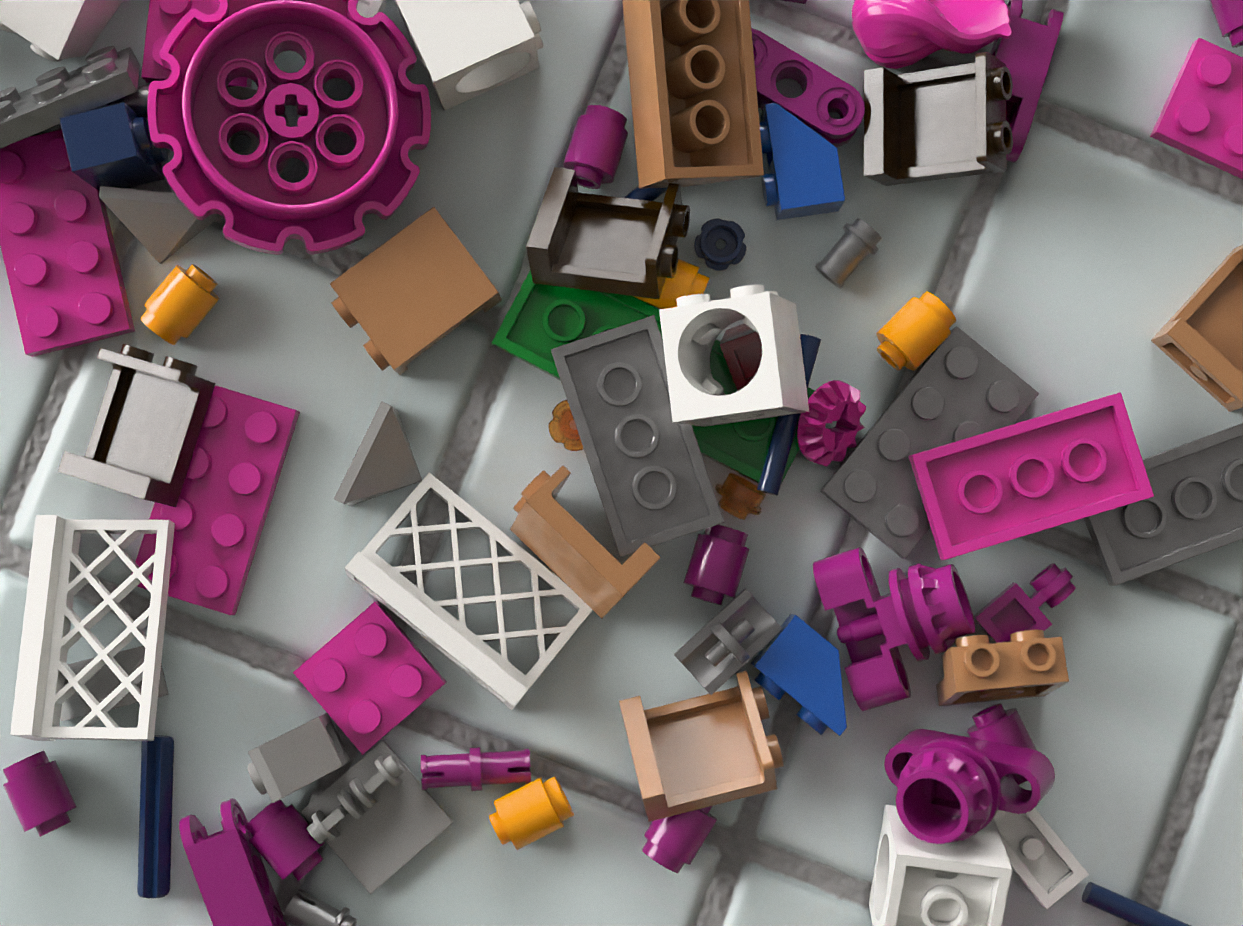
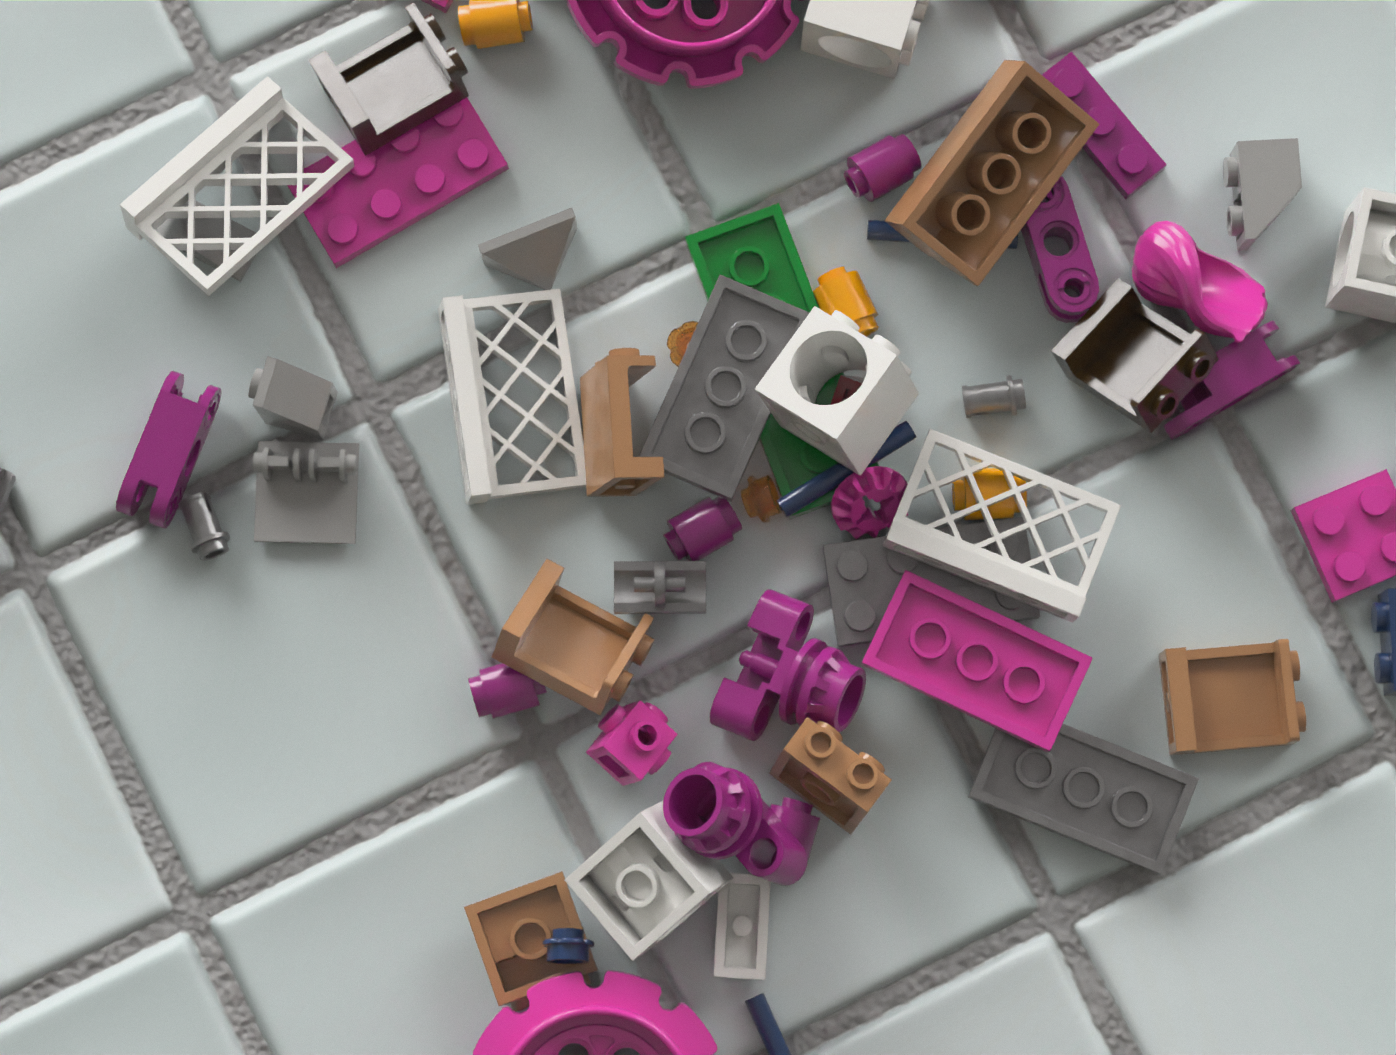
camera: 45 degrees right, 5 degrees down
magenta brick [3,750,77,837] -> none
dark blue axle [137,735,174,899] -> none
magenta brick [245,799,325,881] -> none
dark pink plate [293,601,447,755] -> none
medium nougat panel [330,207,502,375] -> none
magenta pin [421,747,531,791] -> none
light orange brick [489,776,574,850] -> none
dark brown panel [526,167,690,300] -> none
dark blue plate [694,218,747,271] -> none
blue slope [750,614,847,736] -> none
blue slope [760,103,845,220] -> none
magenta plate [973,563,1076,643] -> none
none -> dark pink brick [586,700,678,786]
none -> white fence [882,429,1121,623]

